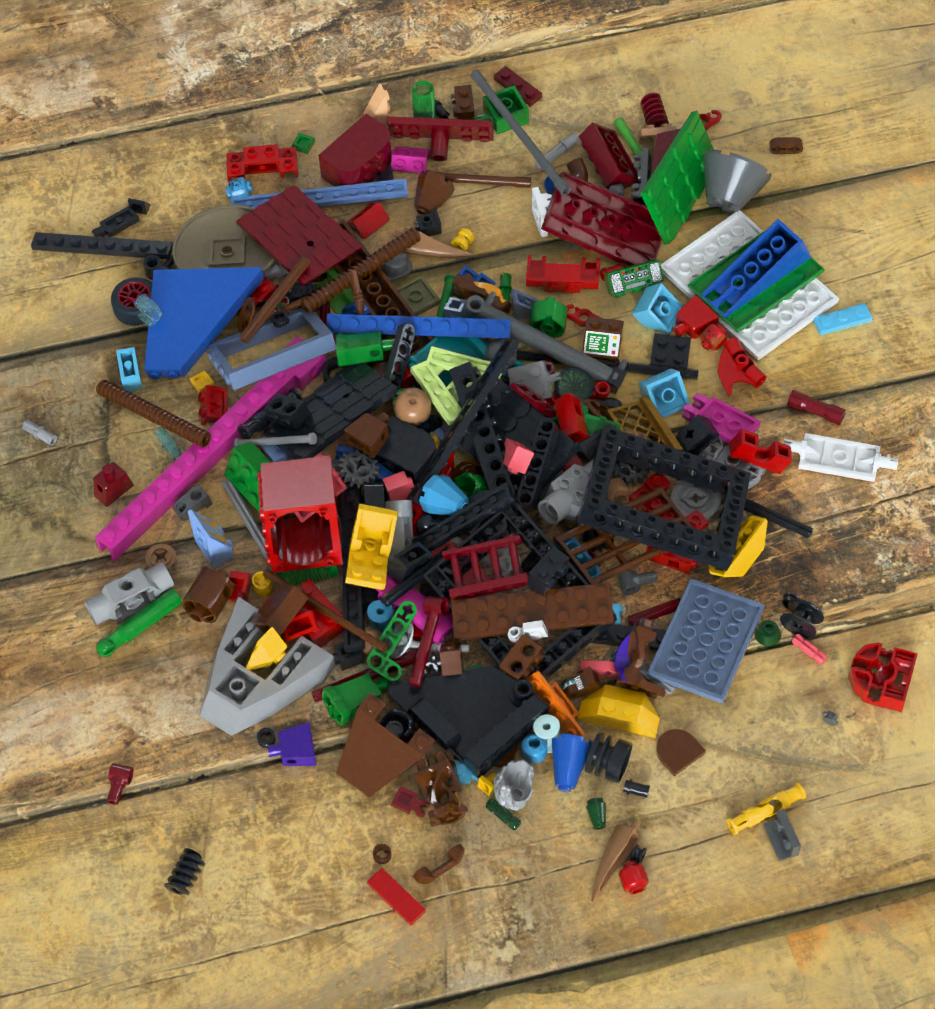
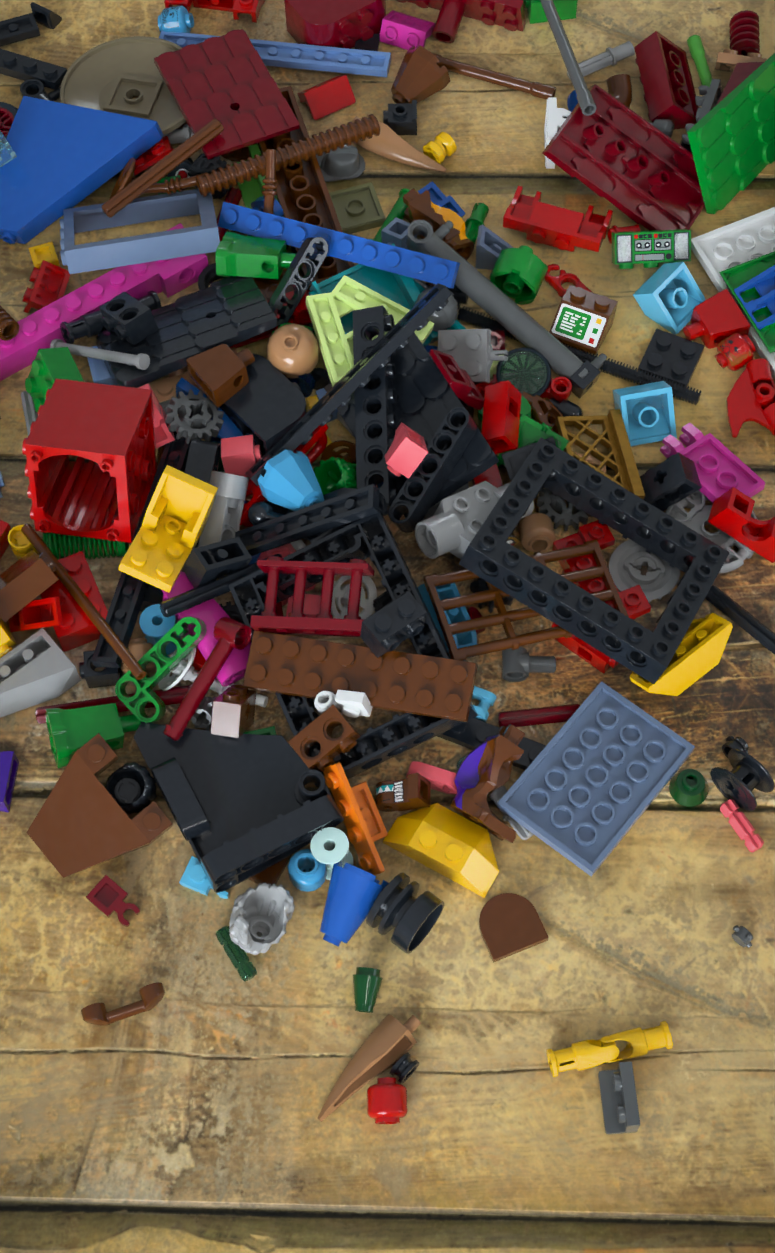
camera: 15 degrees right, 5 degrees up
black bush [271,311,290,328] -> none
red tile [367,868,426,926] -> none
reddish brown bush [373,843,392,864] -> none
reddish brown hips [414,751,468,827] -> none
yellow piece [477,772,497,797] -> none
black pin [623,779,650,798] -> none

